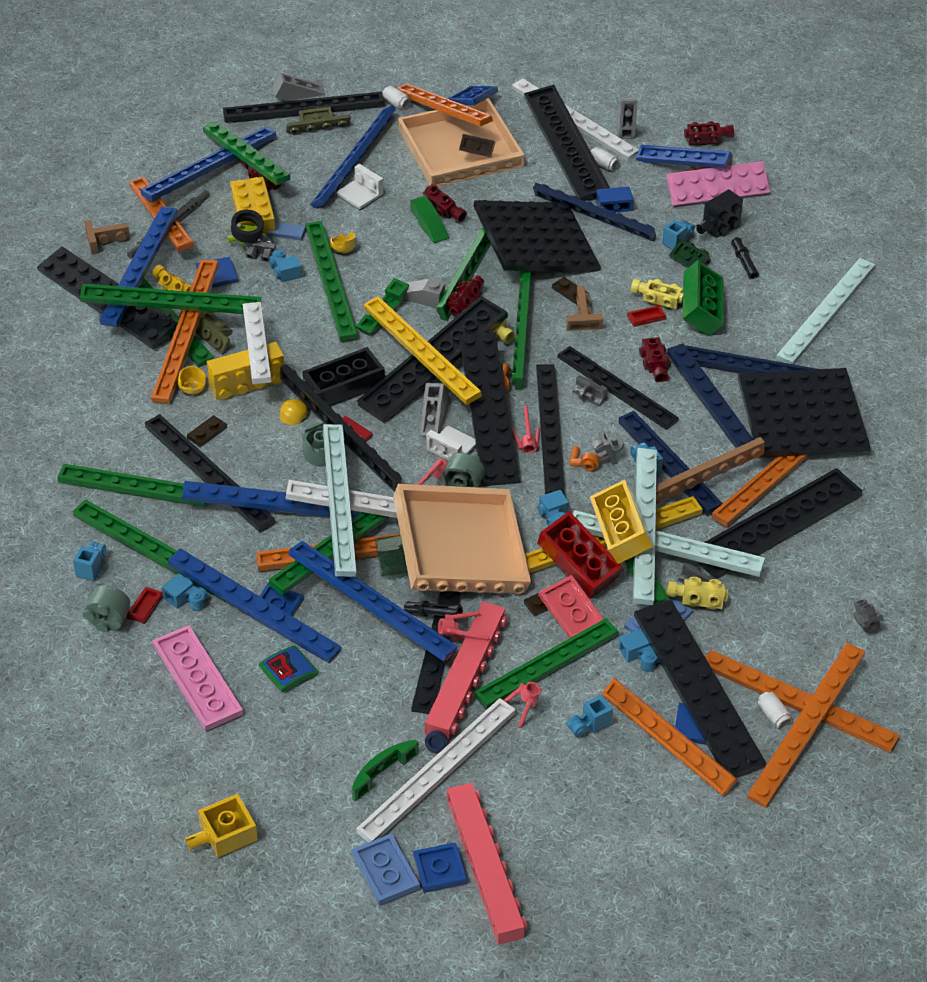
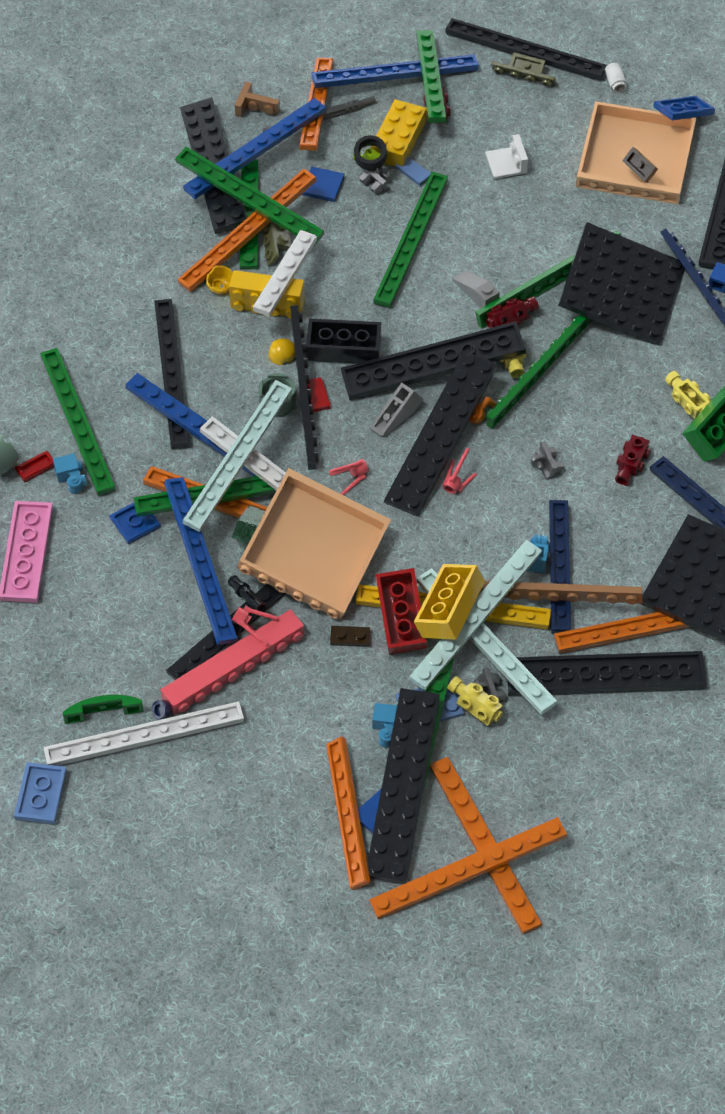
camera: 35 degrees right, 10 degrees up
green plate [57,464,206,507] -> none
dark azure brick [73,541,107,581] -> none
yellow brick [152,265,192,292] -> none
blue plate [168,548,341,663] -> none
dark brown plate [187,415,227,447] -> none
slope [259,645,318,692] -> none
dark azure brick [268,249,302,282] -> none
light grey slope [272,73,325,101] -> none
blue plate [310,104,396,208] -> none
yellow hair [330,232,356,254] -> none
green slope [356,278,409,335] -> none
yellow plate [363,296,482,405] -> none
orange tile [397,84,493,127] -> none
green slope [410,195,449,244] -> none
blue plate [413,842,467,893] -> none
dark red brick [423,184,467,222] -> none
white bracket [426,426,476,461] -> none
sand green brick [441,453,485,488] -> none
coral brick [447,783,527,945] -> none
green plate [474,618,618,710] -> none
coral plant [503,682,542,728] -> none
black plate [536,364,565,496] -> none
dark azure brick [537,490,569,526] -> none
coral tile [538,575,604,638] -> none
dark brown plate [552,277,589,305] -> none
black tile [557,346,679,430] -> none
medium nougat bracket [566,286,603,331] -> none
dark azure brick [567,695,613,737] -> none
orange plate [569,446,600,471] -> none
flat silver hips [591,430,624,465] -> none
red tile [627,305,666,327] -> none
dark blue plate [667,343,753,448] -> none
white head [757,692,792,729] -> none
flat silver hips [852,599,884,634] -> none

